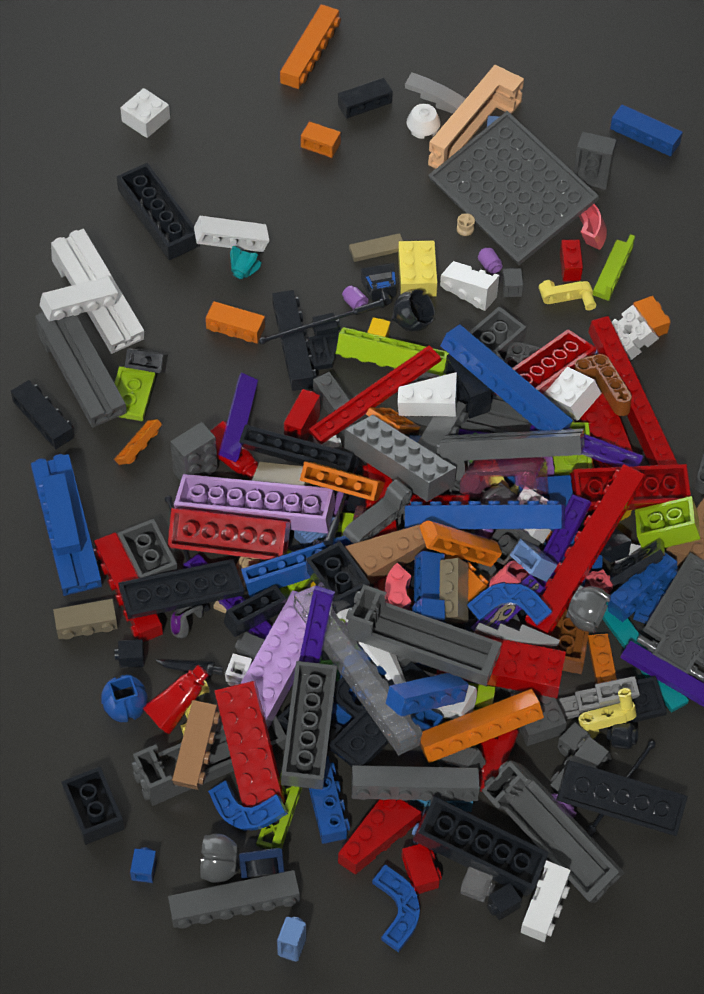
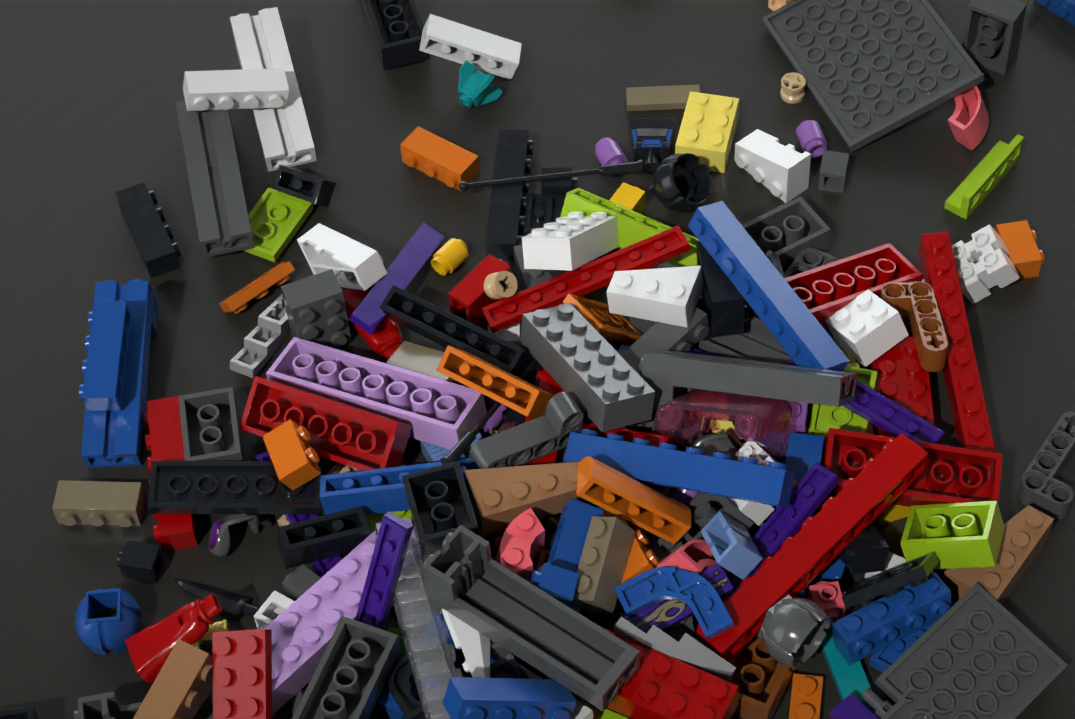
camera: 20 degrees right, 5 degrees down
light yellow beam [538,280,596,310] -> none
red brick [560,240,583,281] -> none
none -> light grey slope [230,294,290,378]
none -> orange brick [262,419,321,491]
none -> white wedge [297,223,387,291]
none -> yellow brick [431,238,469,276]
none -> tan wheel [484,271,518,299]
none -> white brick [522,211,619,271]

